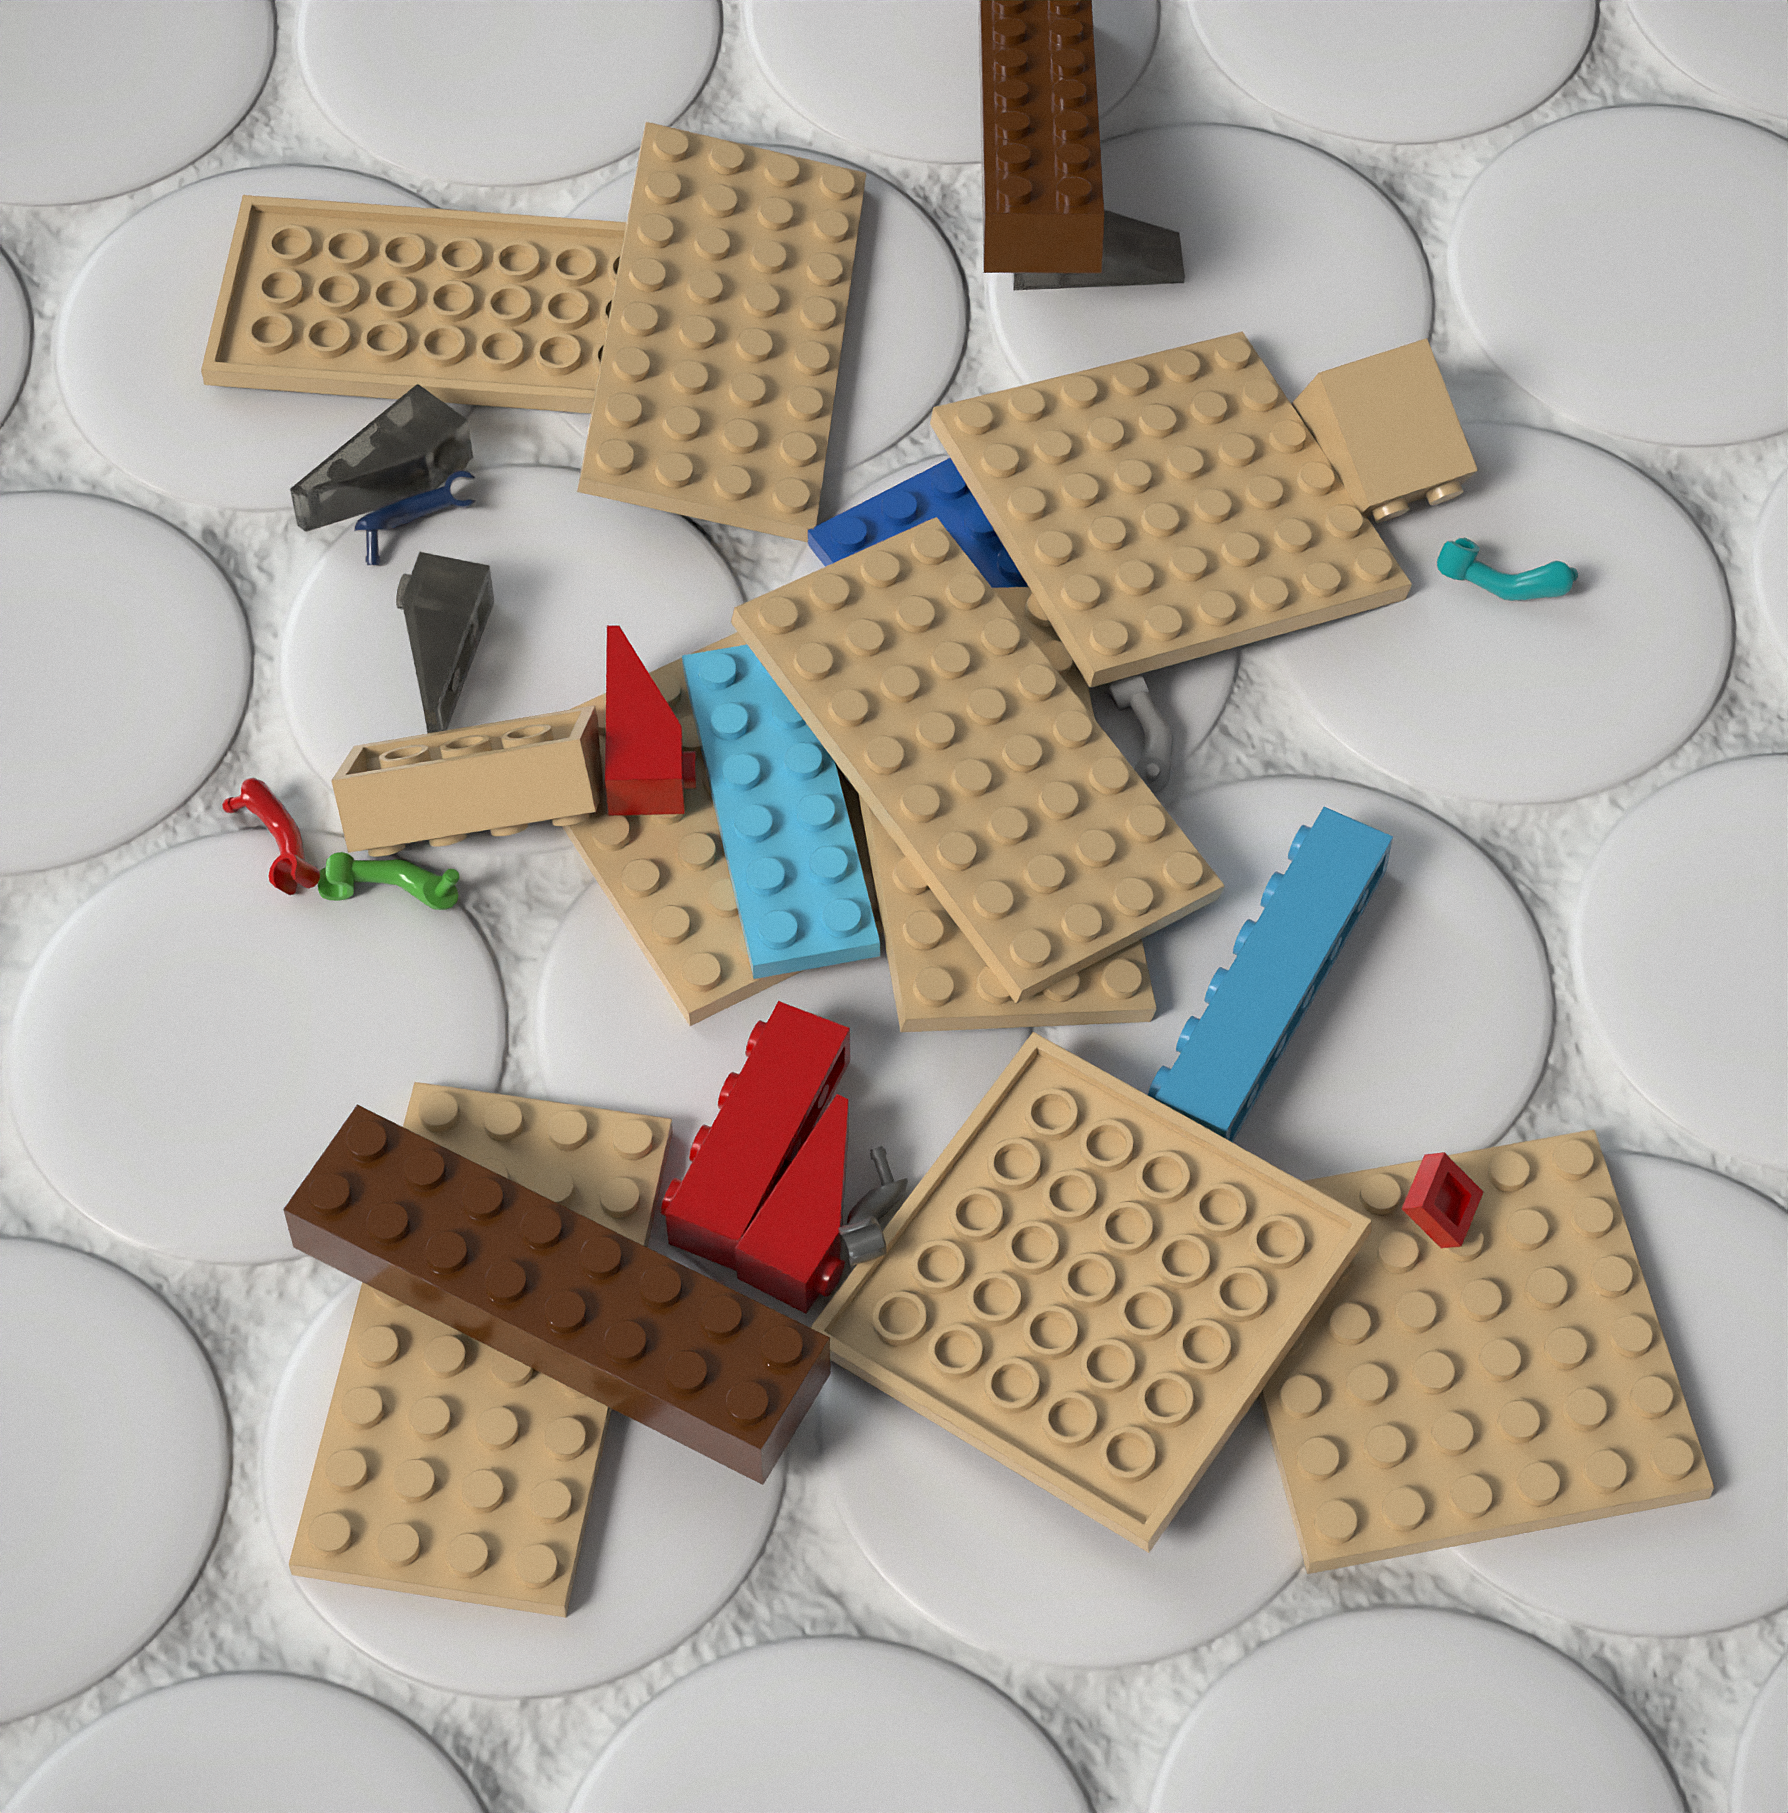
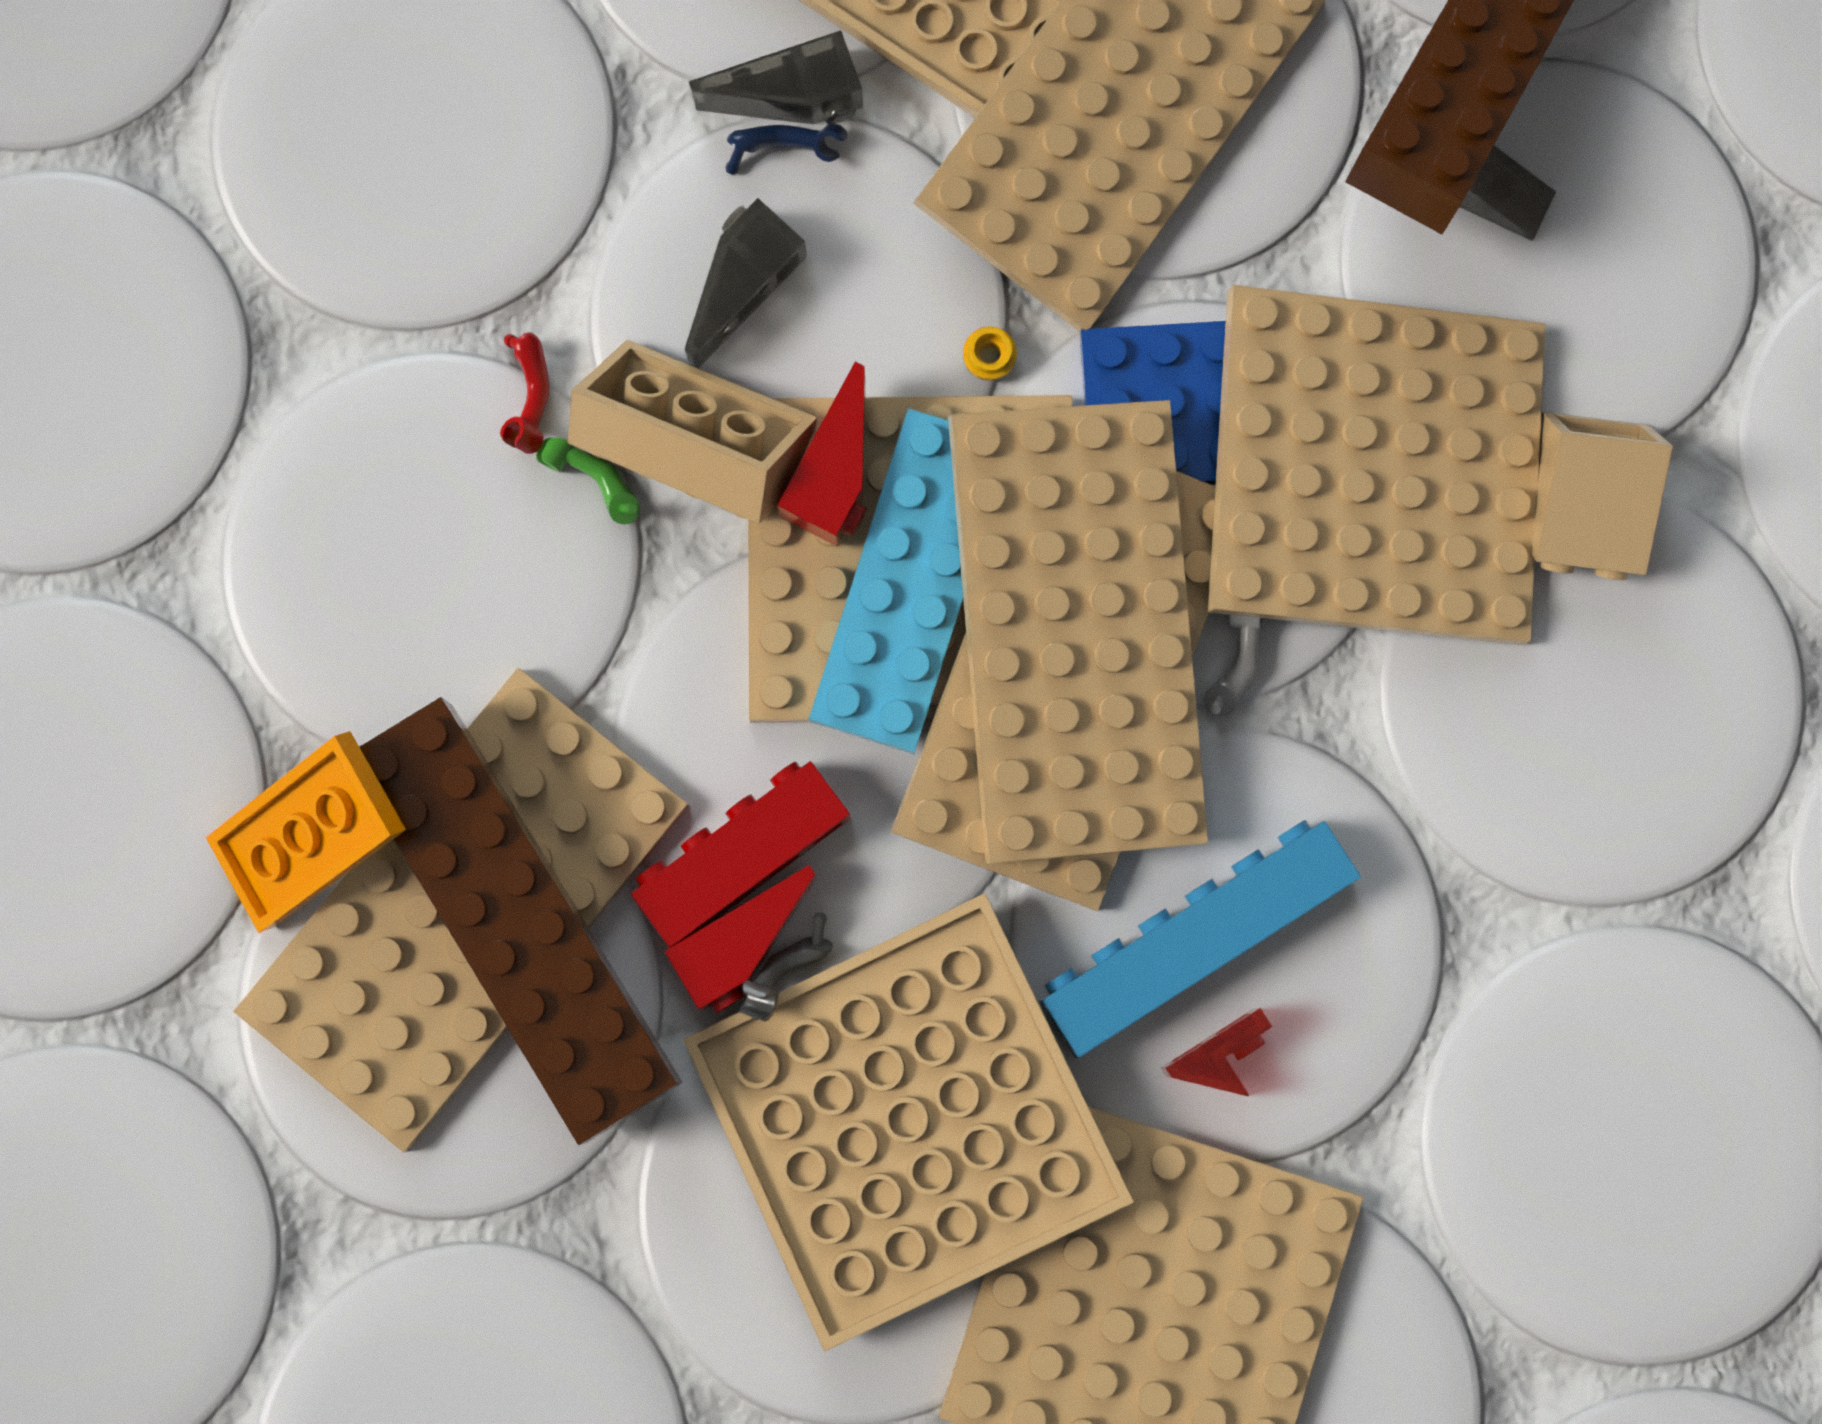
camera: 30 degrees right, 25 degrees up
red plate [1402,1152,1484,1249] -> none
teal piece [1437,538,1578,601] -> none
none -> light orange plate [205,731,406,933]
none -> yellow plate [963,326,1017,381]
none -> clear red slope [1160,1008,1272,1097]

